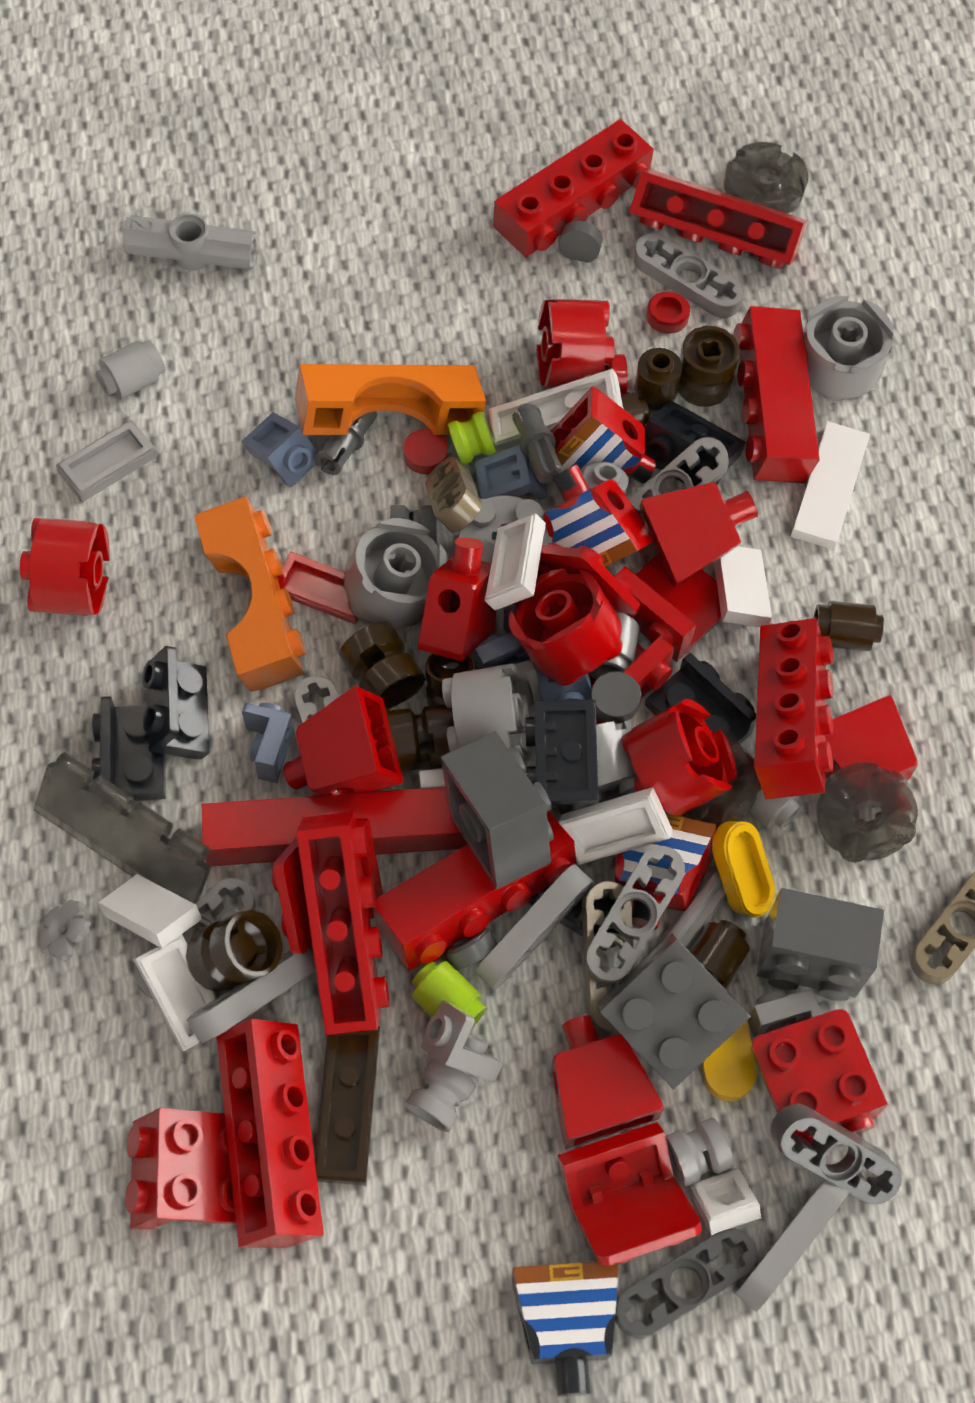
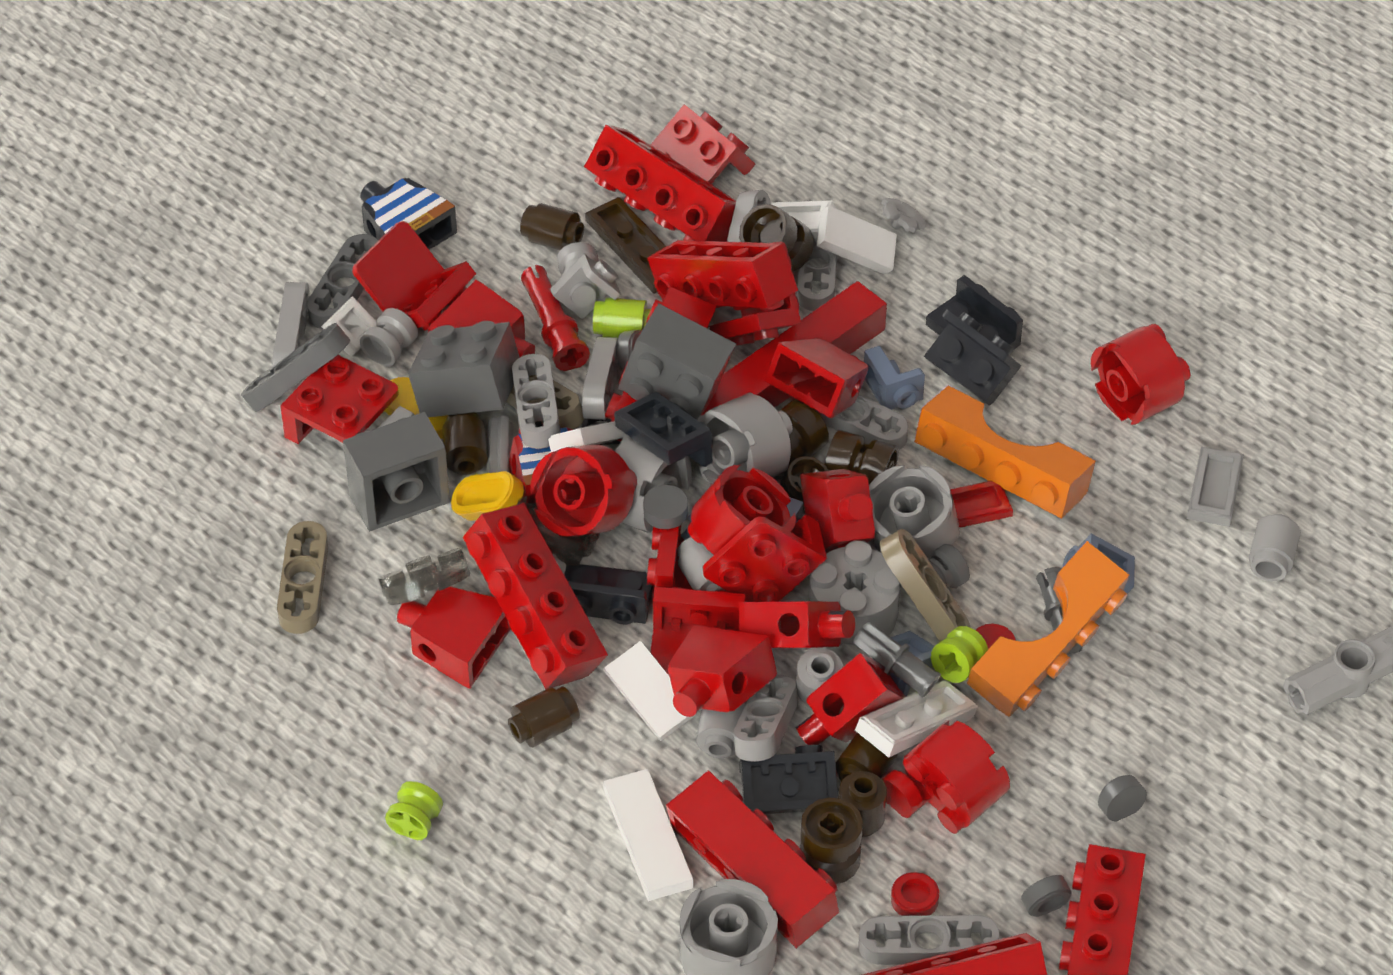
camera: 145 degrees right, 15 degrees down
clear smoke windscreen [34,752,212,904] -> none
white tile [485,513,546,610] -> none
none -> dark brown brick [520,203,584,250]
none -> red pin [521,265,590,371]
none -> dark grey tile [1098,775,1147,822]

